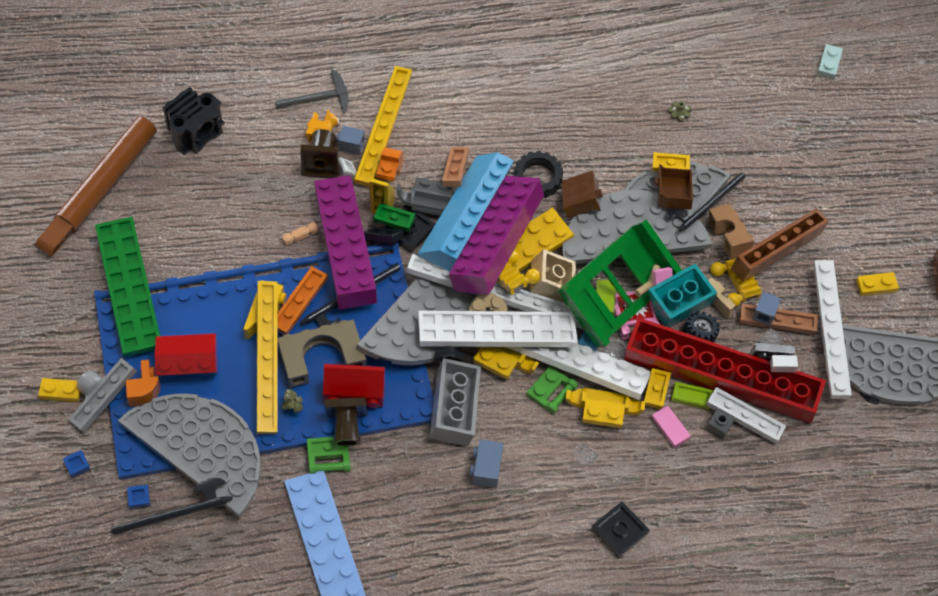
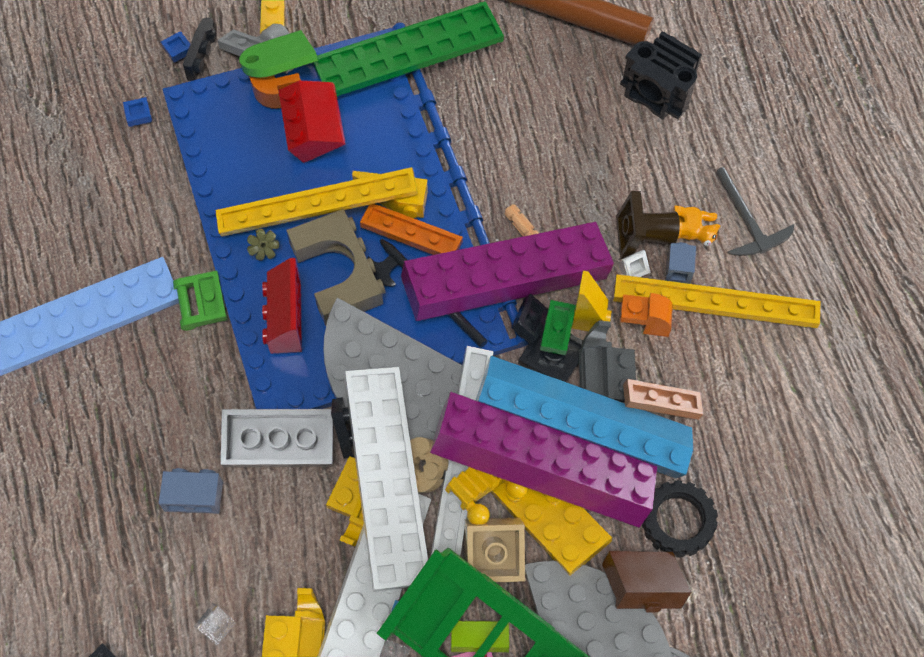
camera: 85 degrees right, 5 degrees up
black piece [111,478,233,535] -> none
light grey plate [118,394,261,518] -> none
dark brown plant [325,398,368,446] -> none
bright green plate [526,365,578,414] -> none
none -> black hinge [183,17,217,81]
none -> bright green tile [239,30,318,78]

